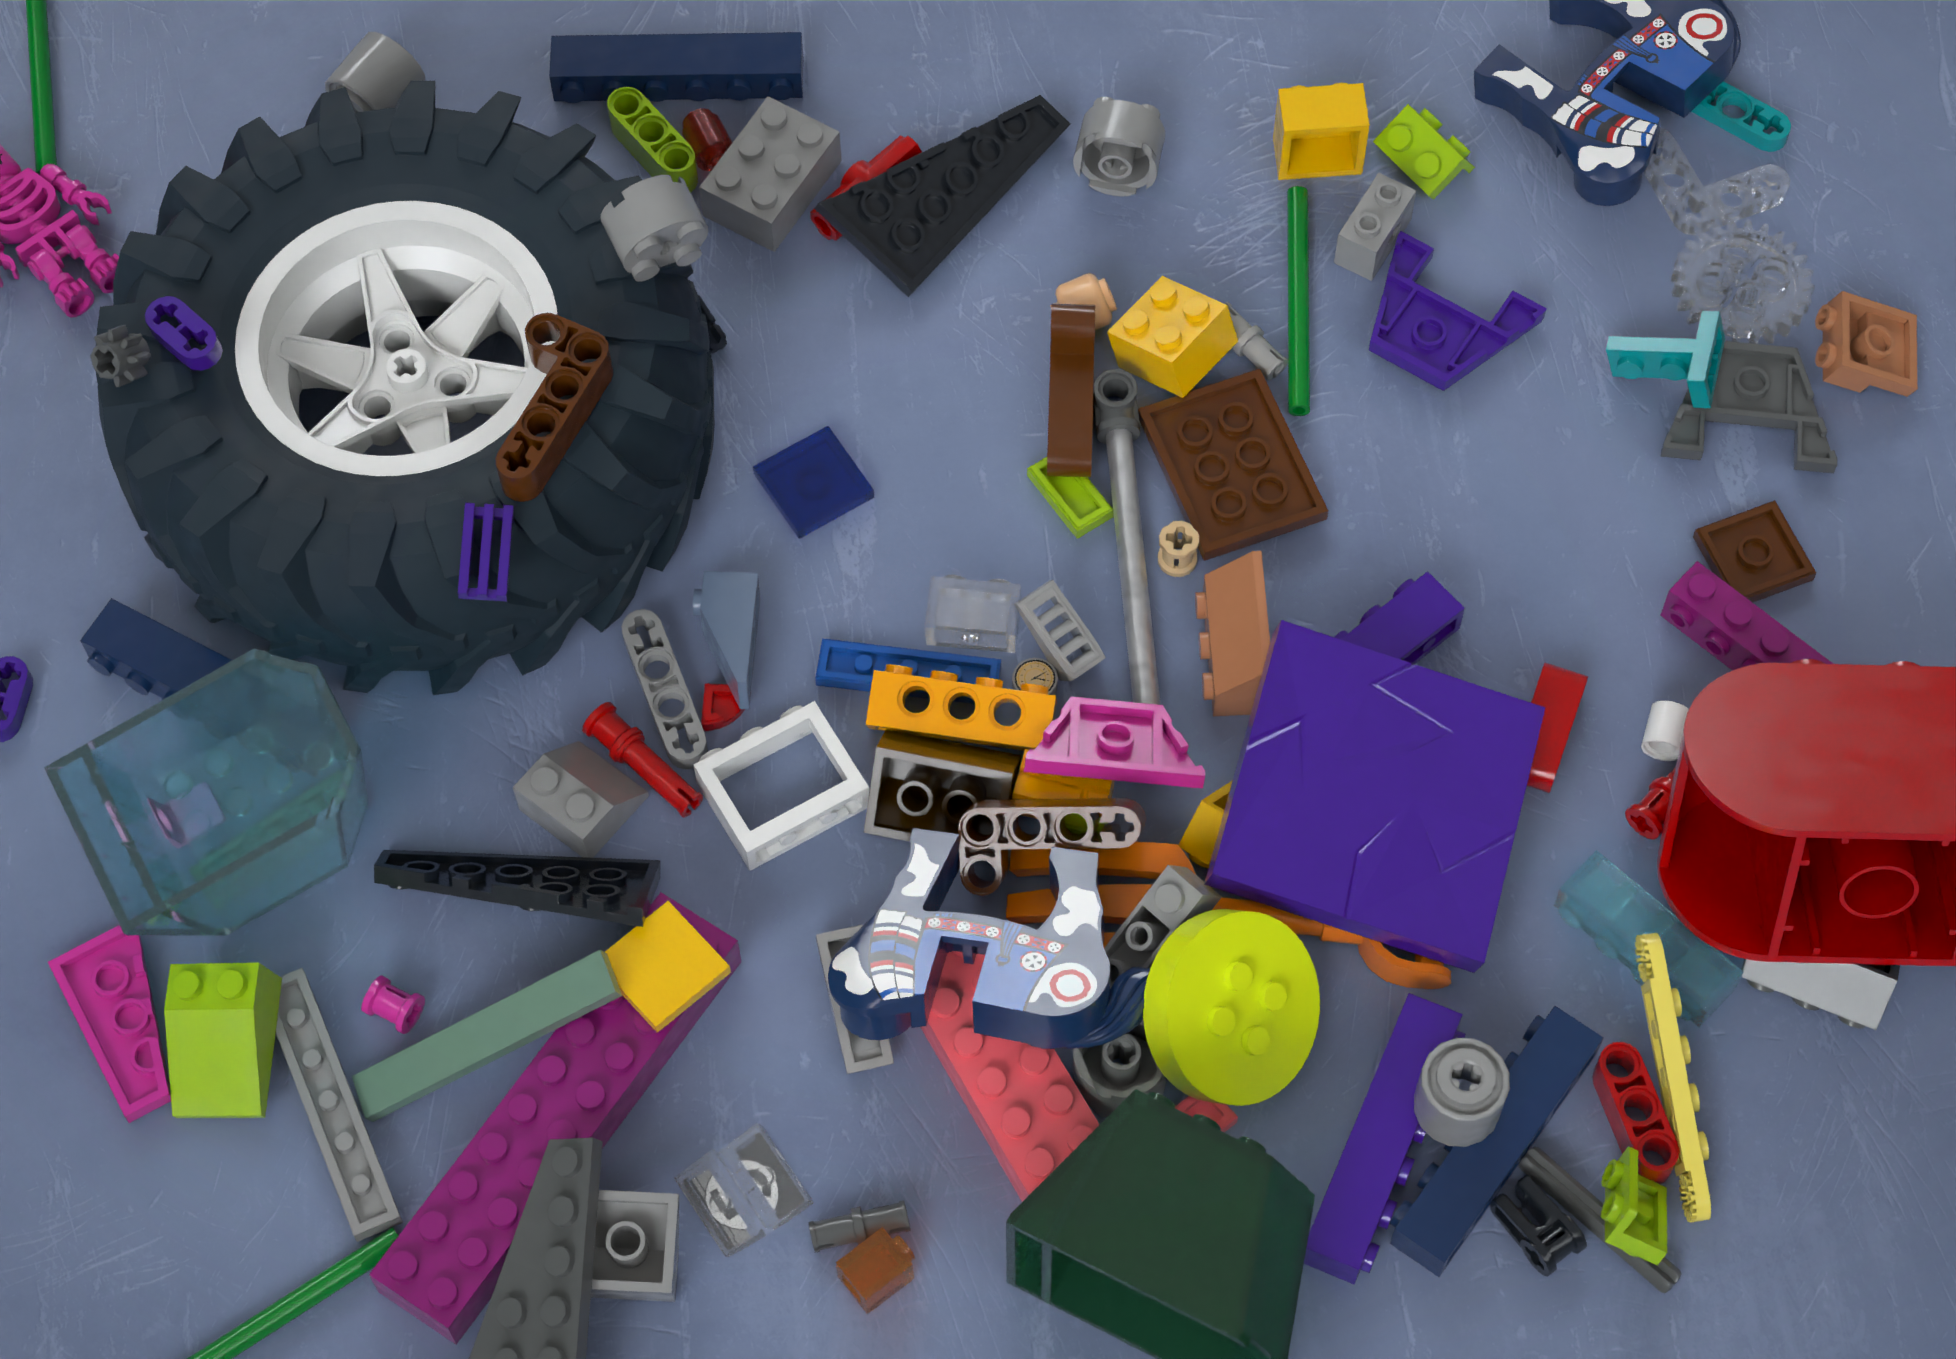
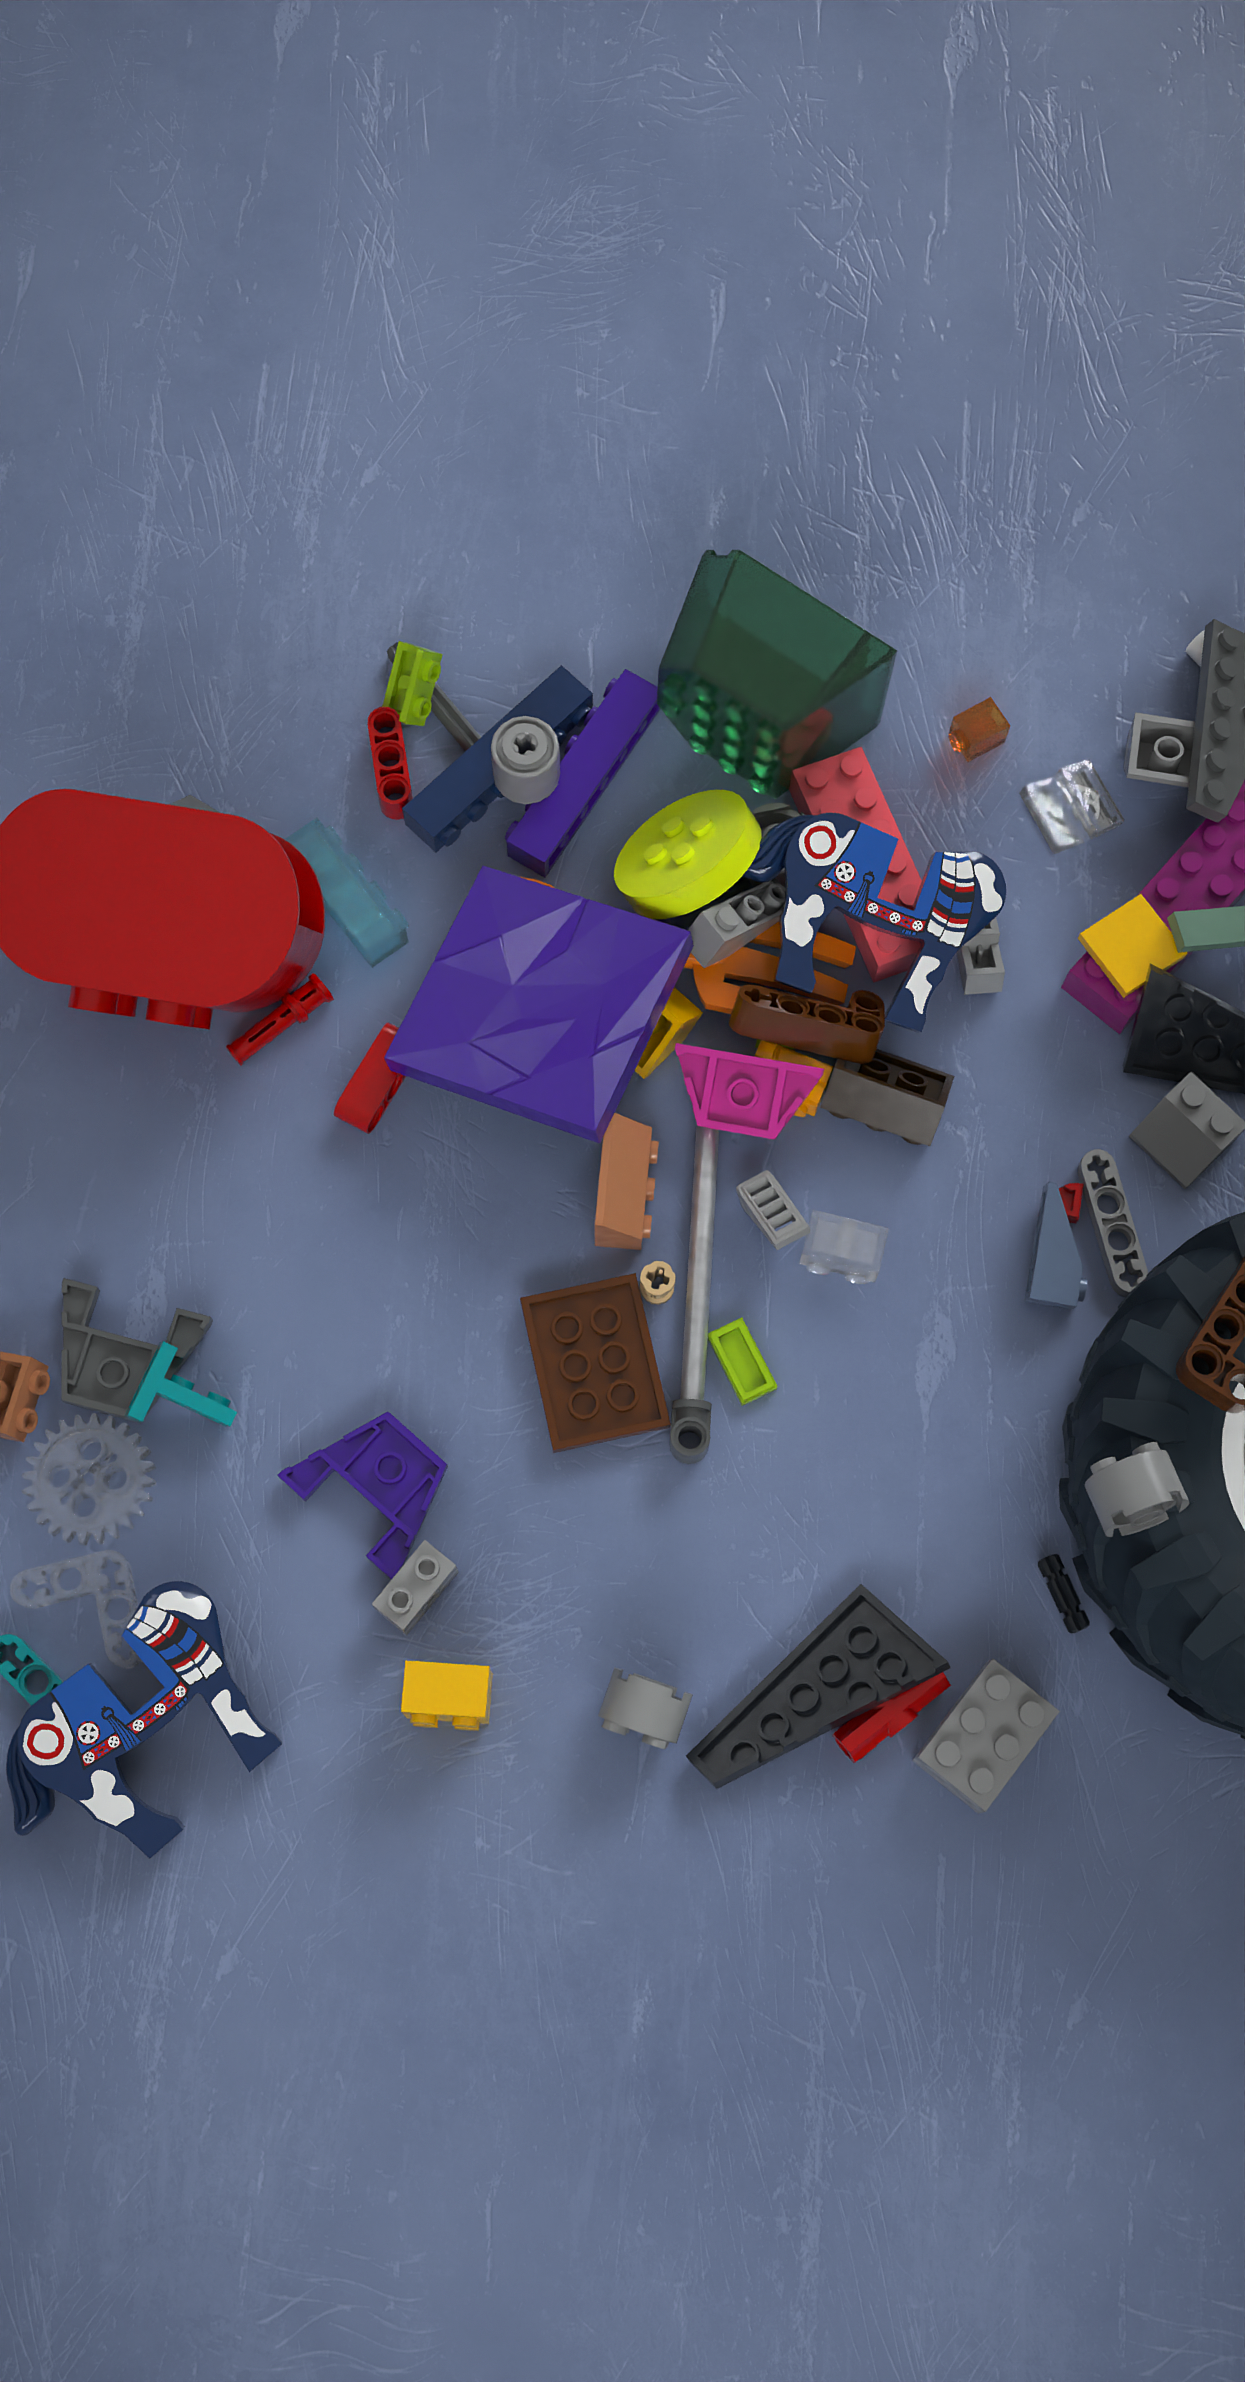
camera: 175 degrees left, 10 degrees up
dark blue brick [549,32,804,103] -> none
red pin [582,702,703,818] -> none
lime beam [607,87,698,193] -> none
clear red brick [682,108,733,171] -> none
white window [693,701,869,871] -> none
clear blue tile [753,426,875,539] -> none
dark grey pin [808,1200,911,1253] -> none
blue tile [815,638,1001,704] -> none
light orange brick [866,664,1057,751] -> none
tile [1012,658,1058,695] -> none
reddish brown beam [1047,304,1095,477] -> none
light nougat head [1050,273,1117,330] -> none
yellow piece [1107,276,1238,398] -> none
light grey pin [1225,302,1288,381] -> none
green piece [1287,186,1310,416] -> none
dark purple brick [1335,571,1465,665] -> none
lime bracket [1373,104,1475,200] -> none
black piece [1490,1175,1587,1277] -> none
light yellow plate [1635,932,1711,1222] -> none
white beam [1641,701,1689,761] -> none
magenta brick [1660,561,1833,671] -> none
reddish brown tile [1693,500,1816,603] -> none

